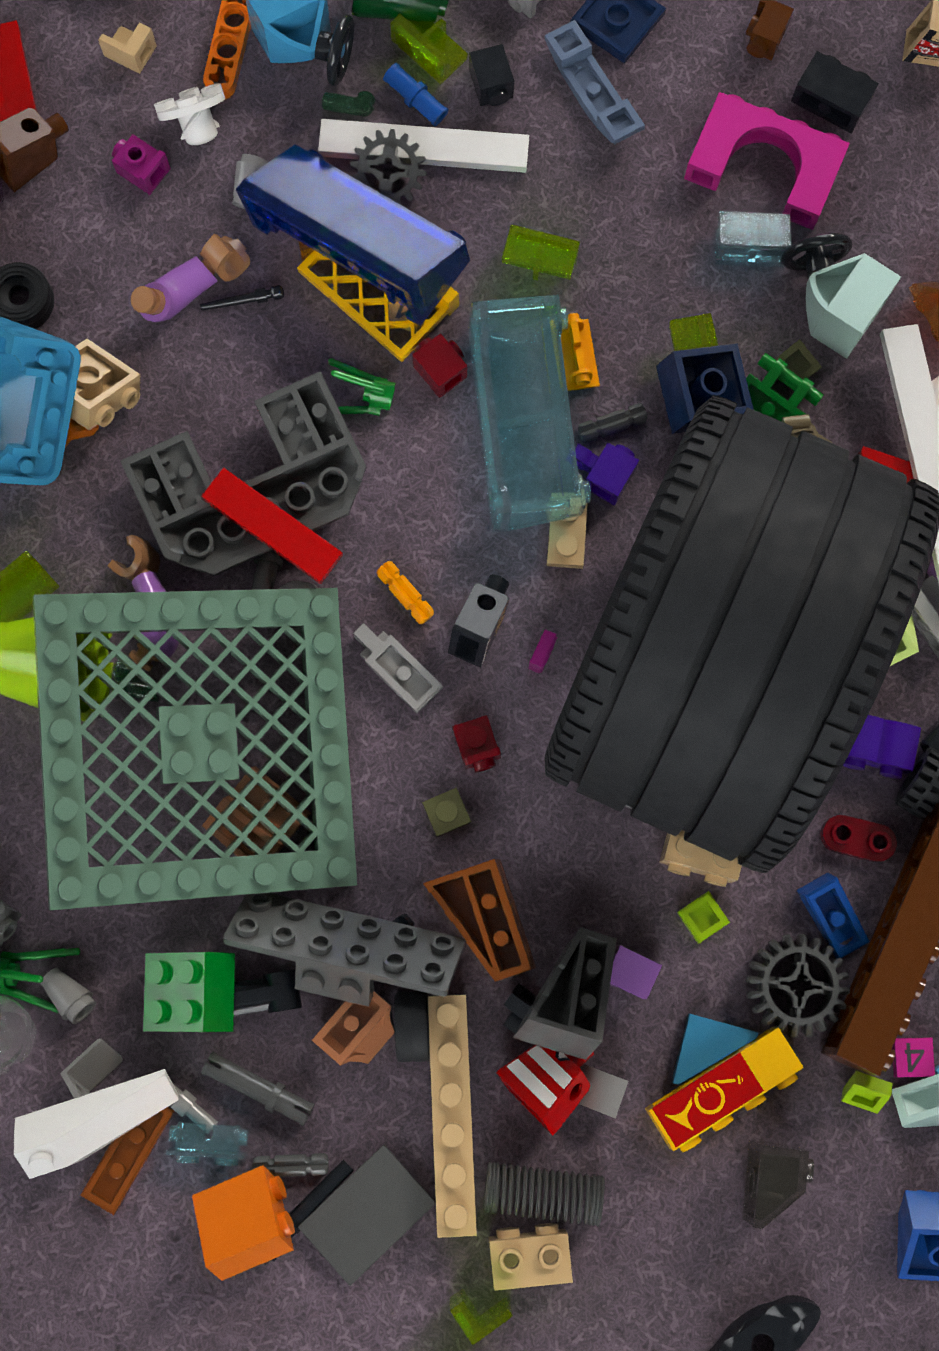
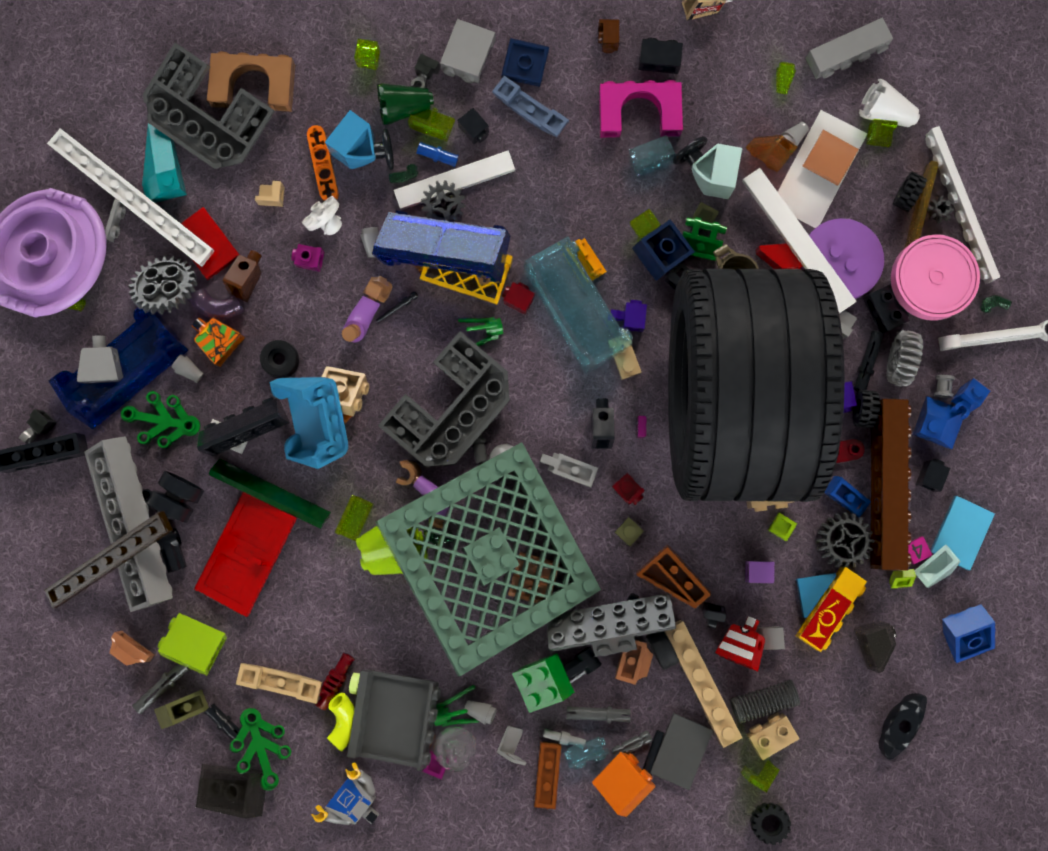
camera: 20 degrees left, 5 degrees up
white wedge [14,1069,179,1179] -> none
red tile [201,467,343,584] -> none
light orange axle [377,561,434,624] -> none
clear neon green panel [502,224,580,281] -> none
dark grey wedge [513,927,617,1060] -> none
dark grey axle [578,403,648,444] -> none

